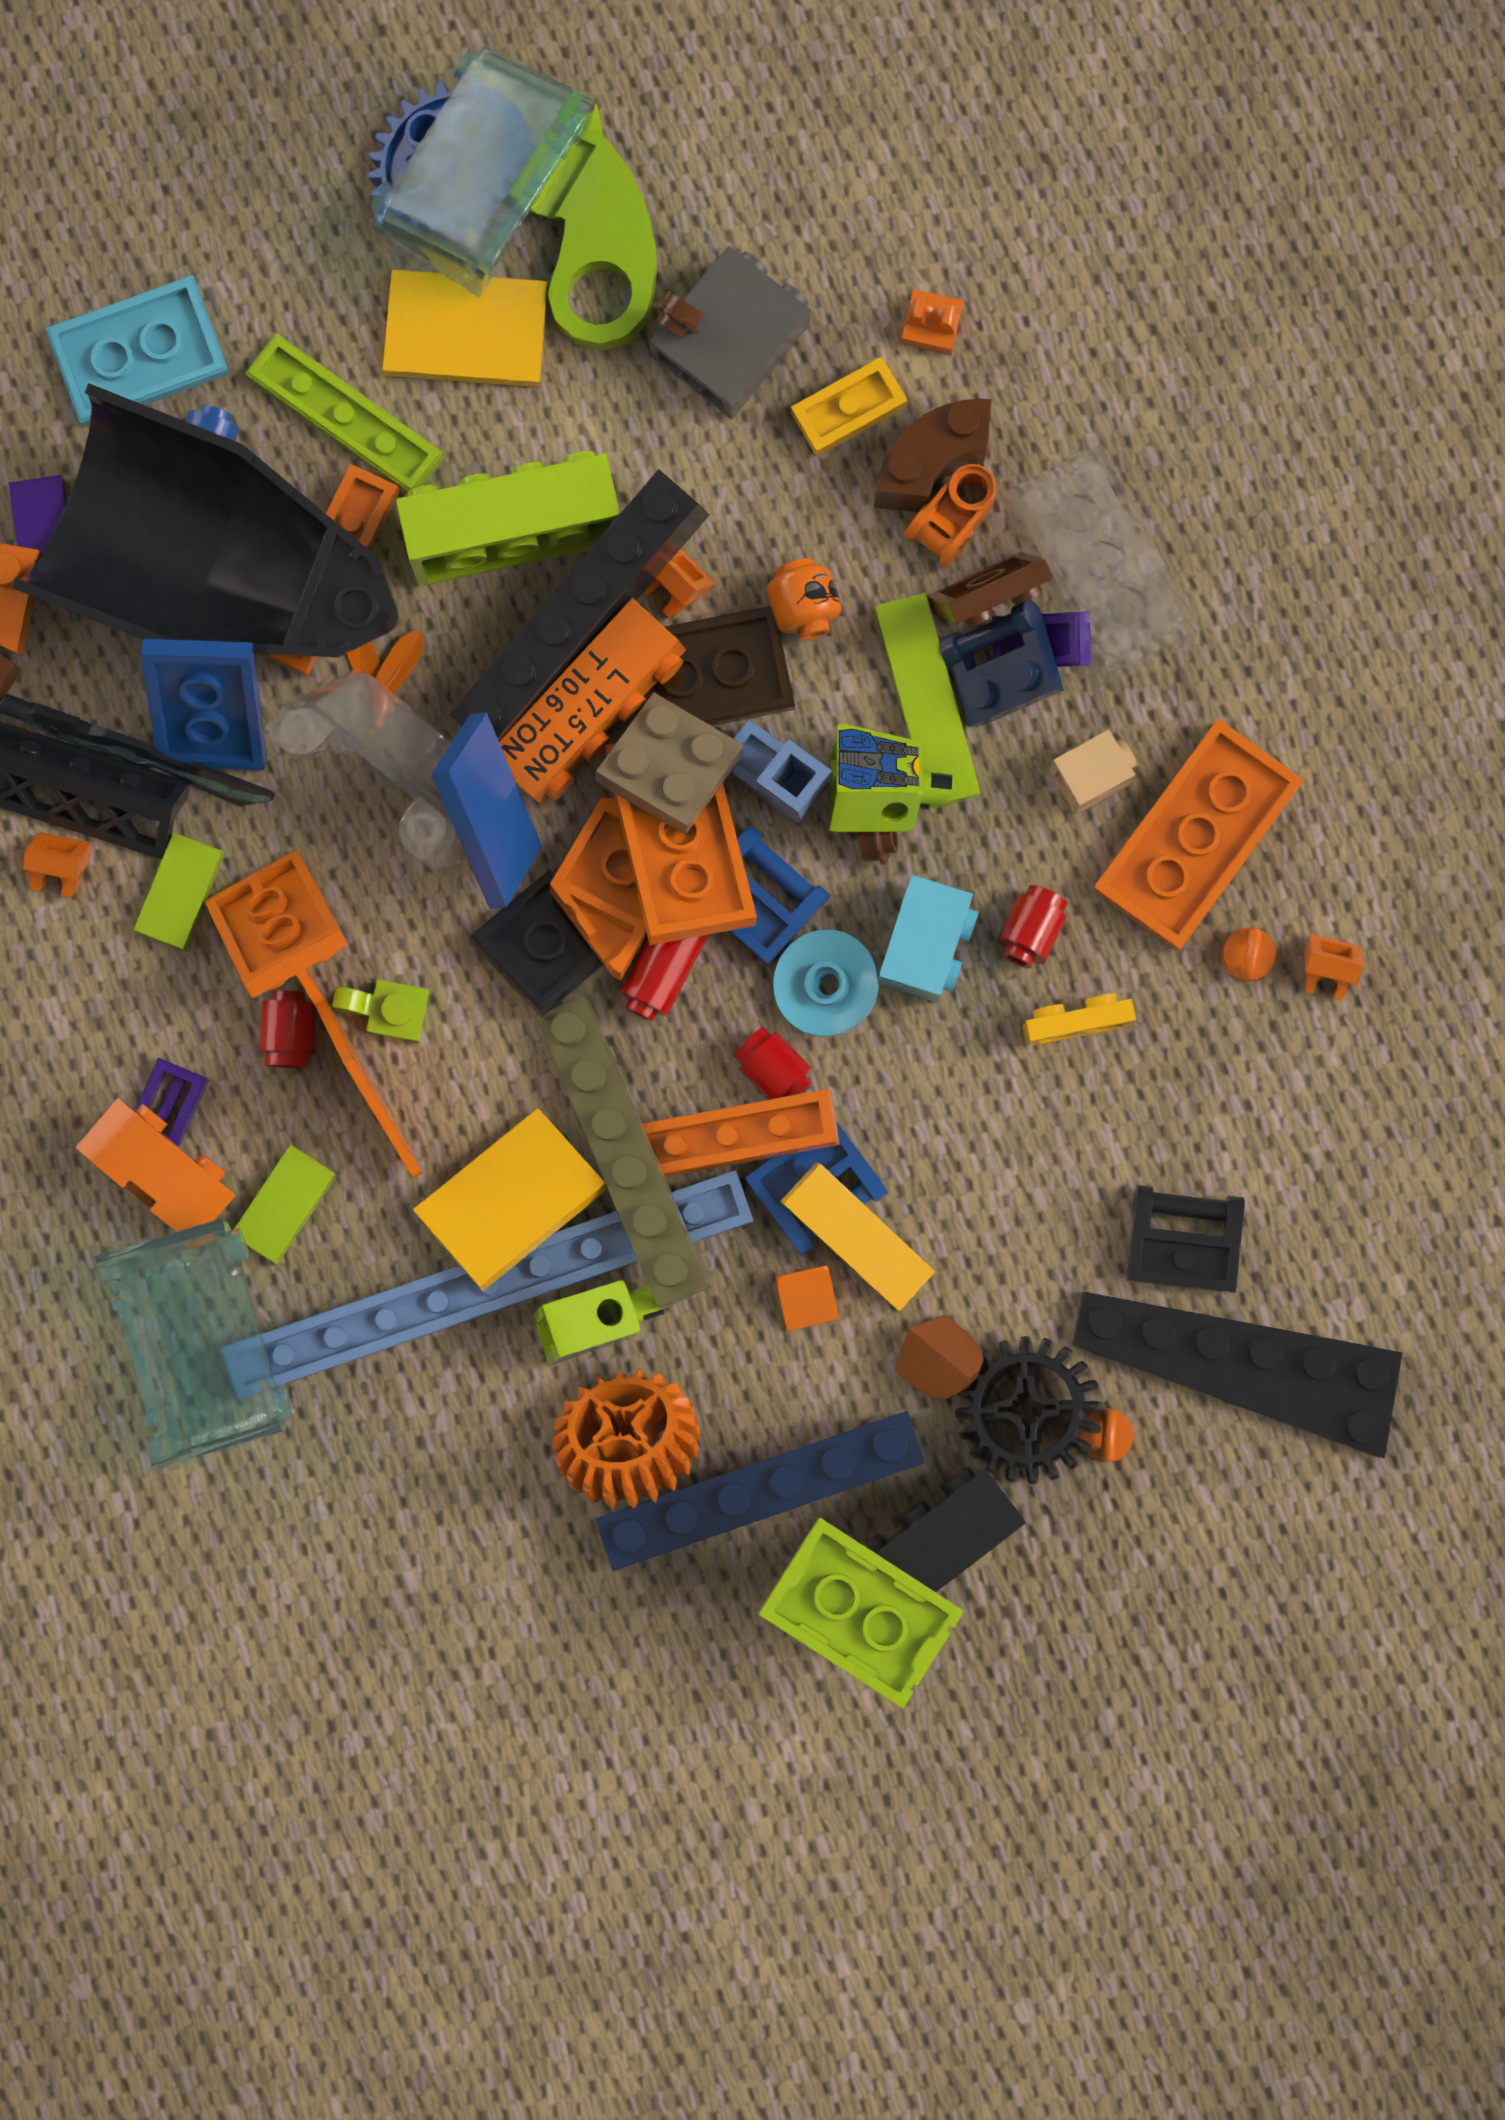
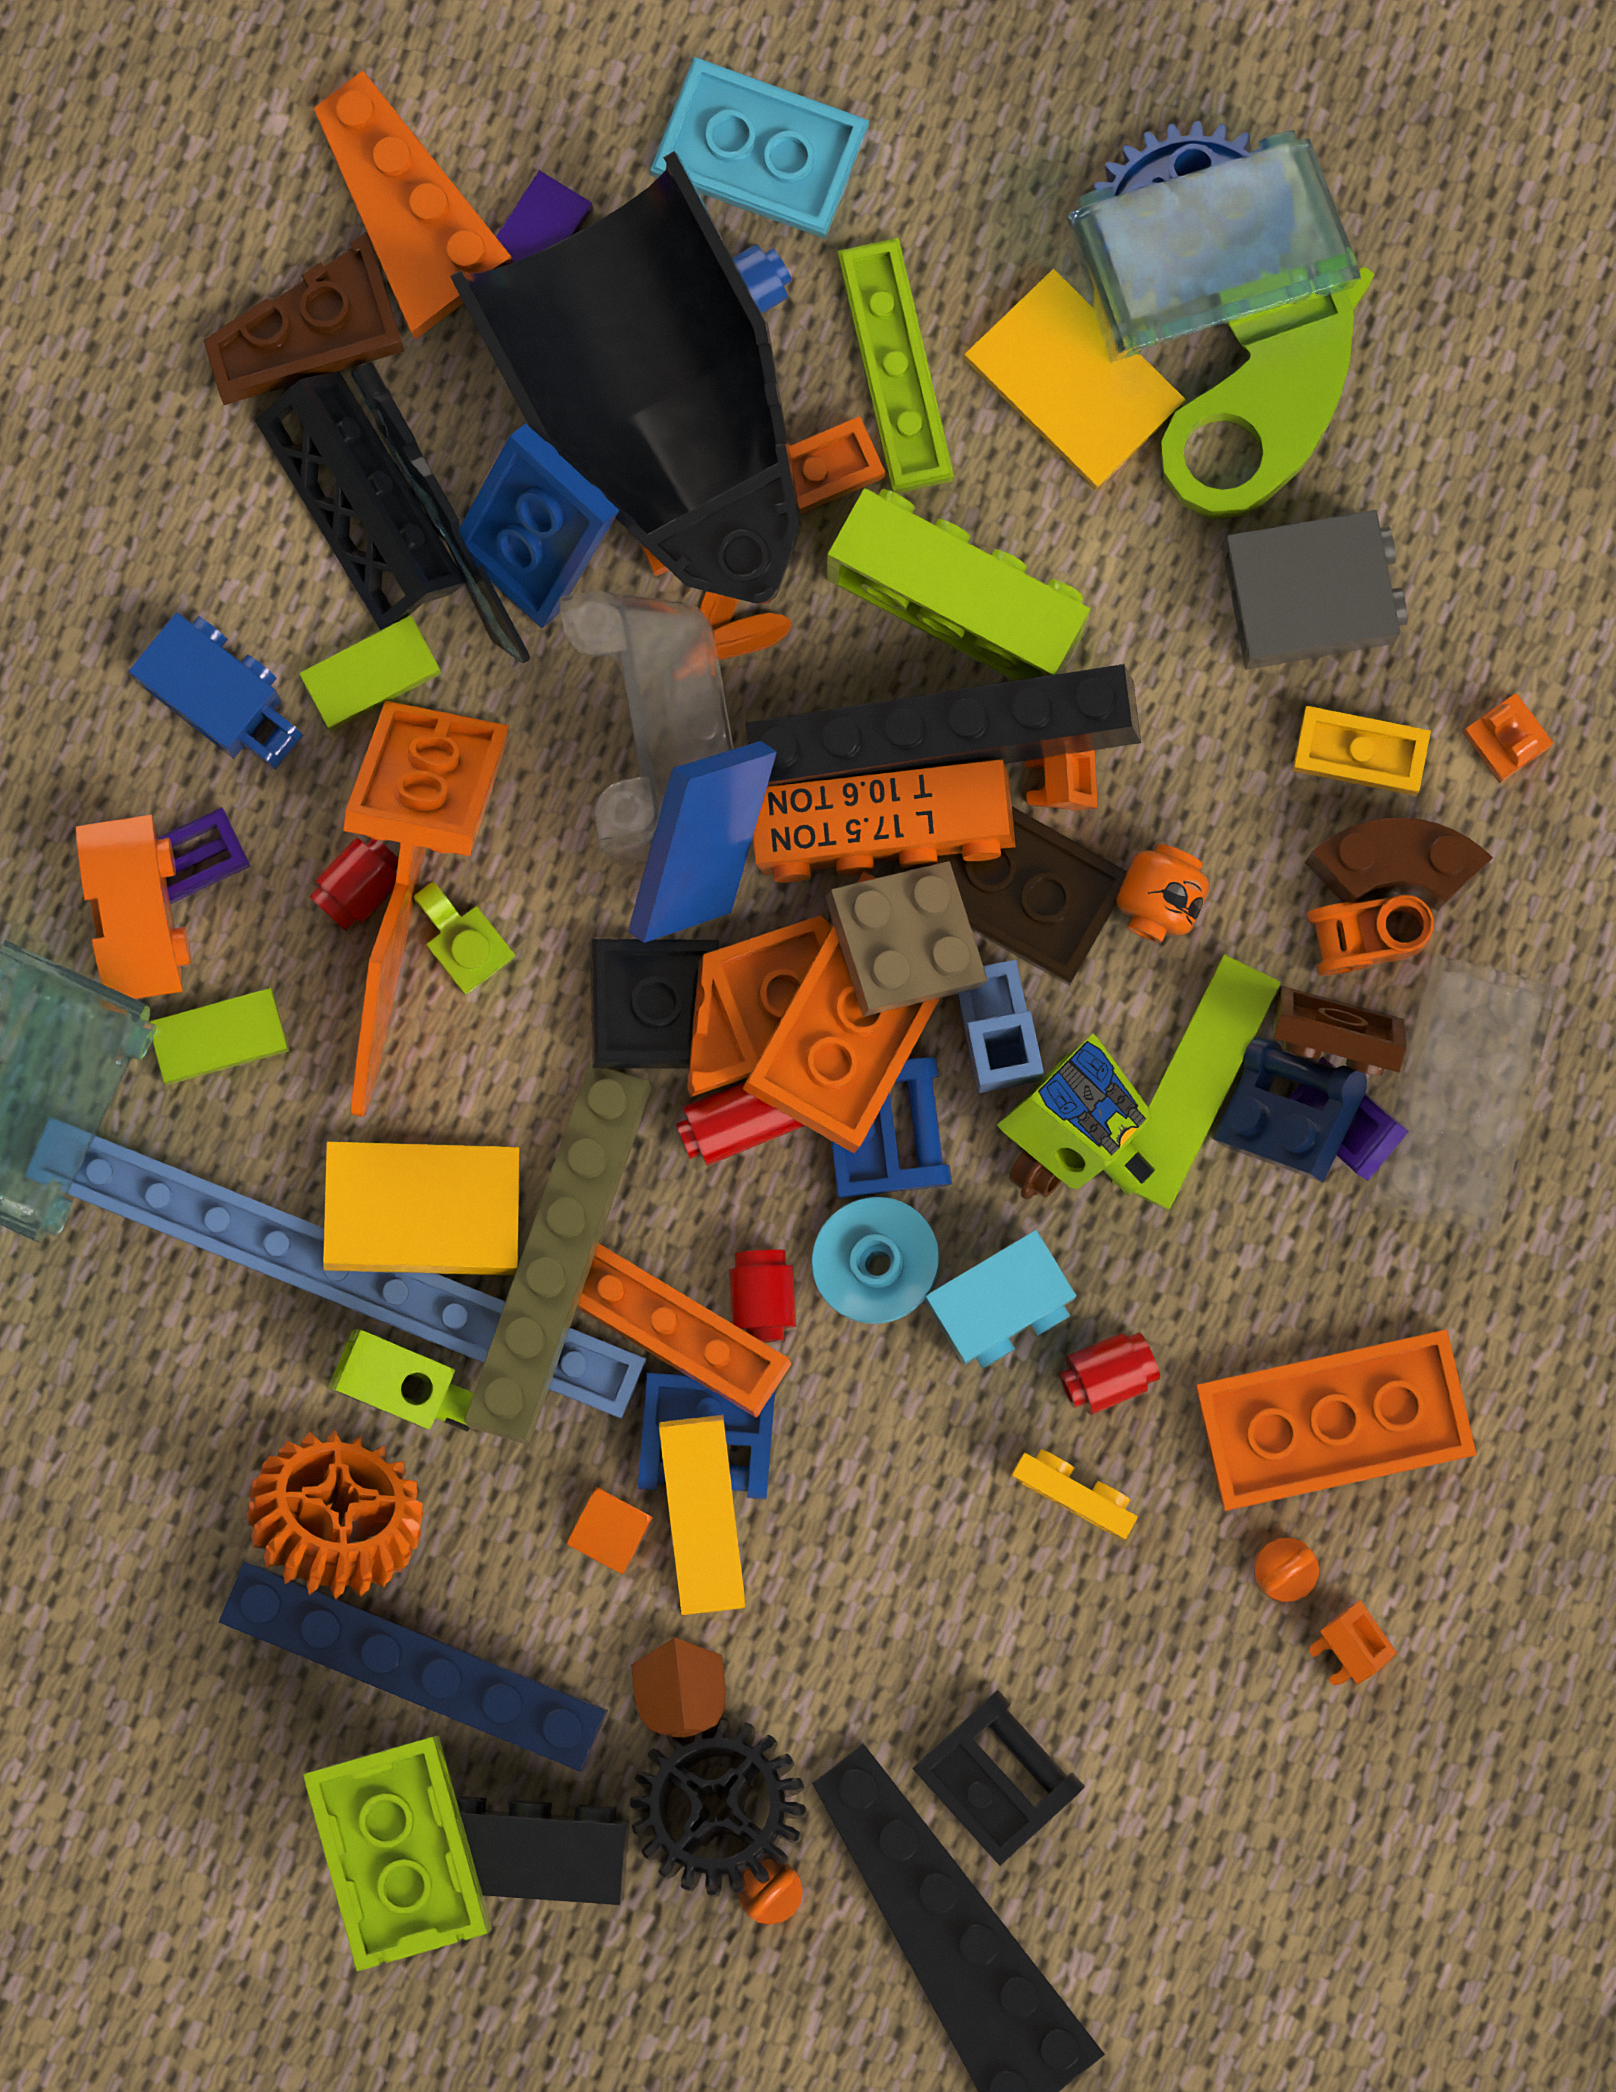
camera: 40 degrees right, 0 degrees up
orange tile [23,832,92,898] -> none
reddish brown plate [654,291,704,339] -> none
tan brick [1049,729,1137,815] -> none
none -> blue brick [129,612,304,770]

